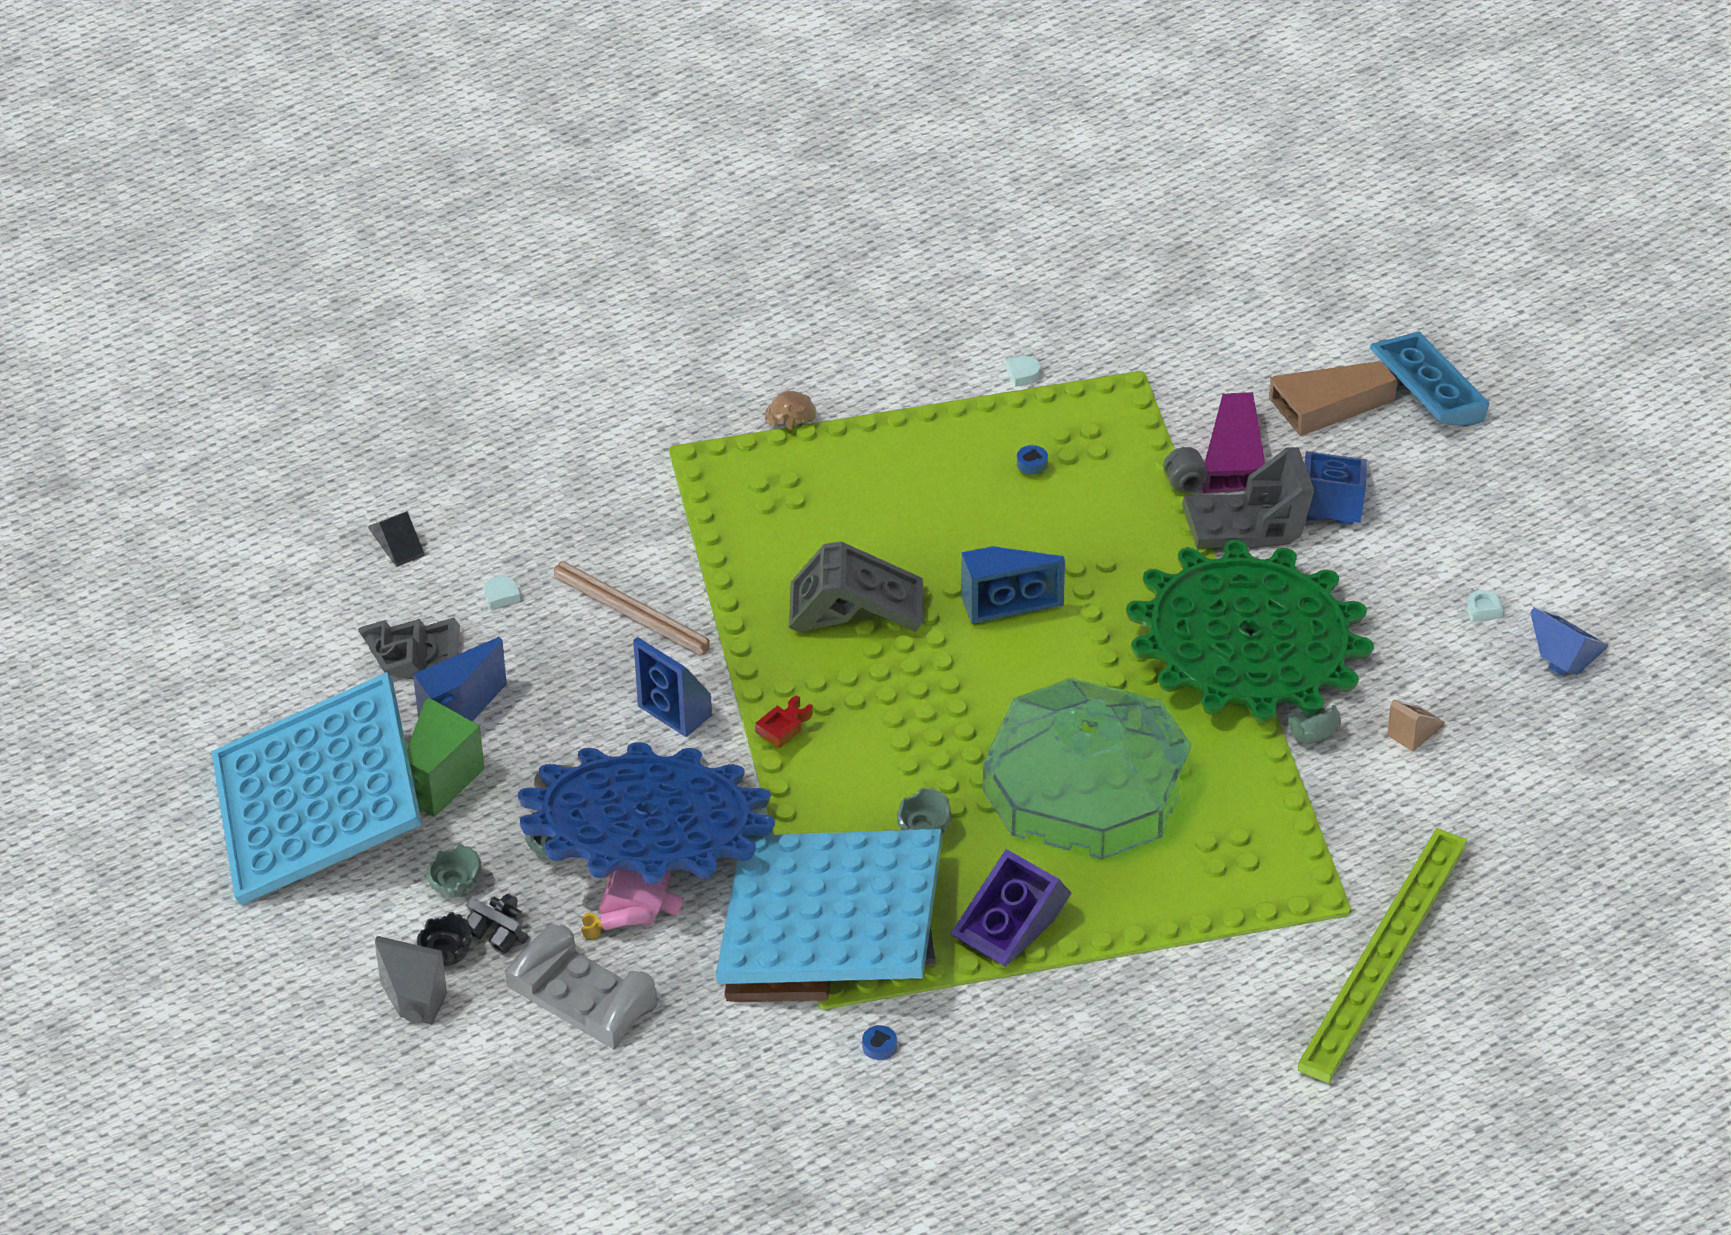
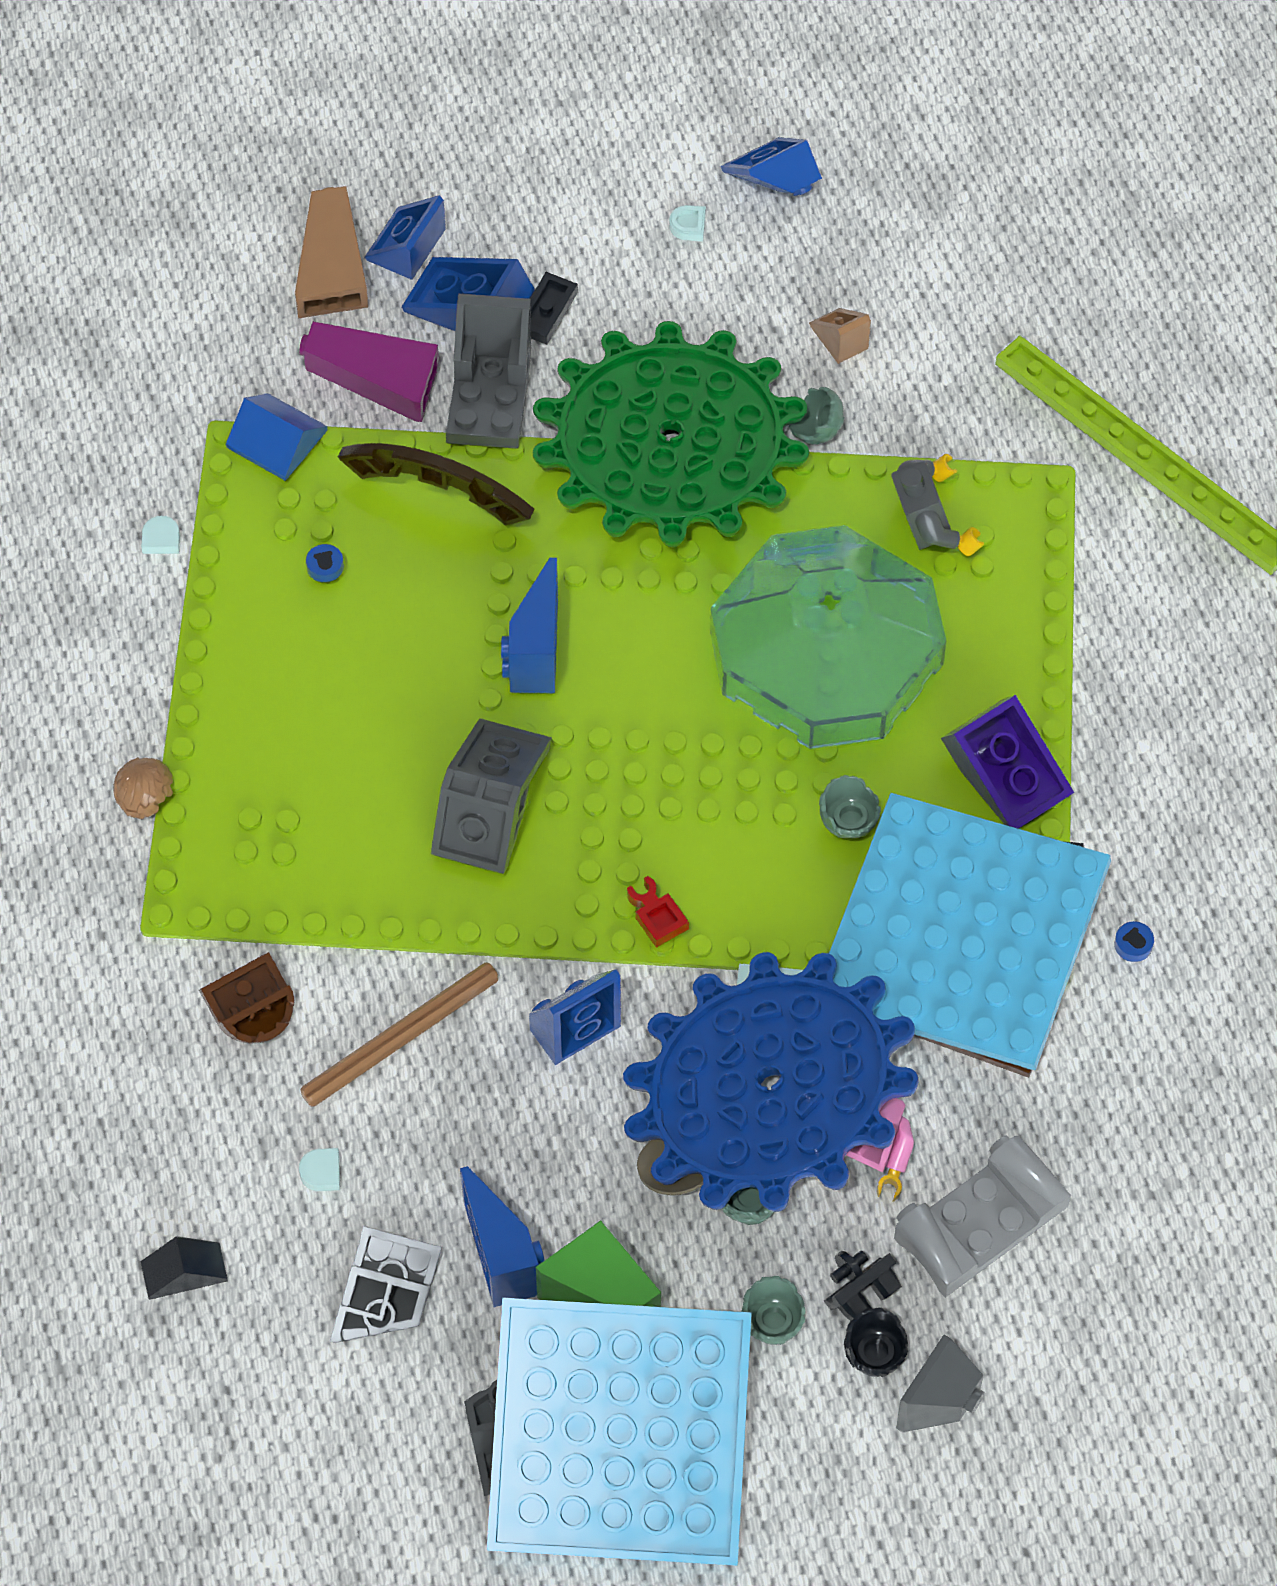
camera: 75 degrees left, 15 degrees up
dark grey head [1163,447,1208,493] -> none
dark azure slope [1370,331,1490,425] -> none
none -> reddish brown slope [199,952,294,1044]
none -> blue slope [226,393,328,481]
none -> dark brown tile [338,443,535,525]
none -> blue slope [364,195,446,280]
none -> black plate [530,272,578,345]
none -> dark grey torso [891,454,984,556]

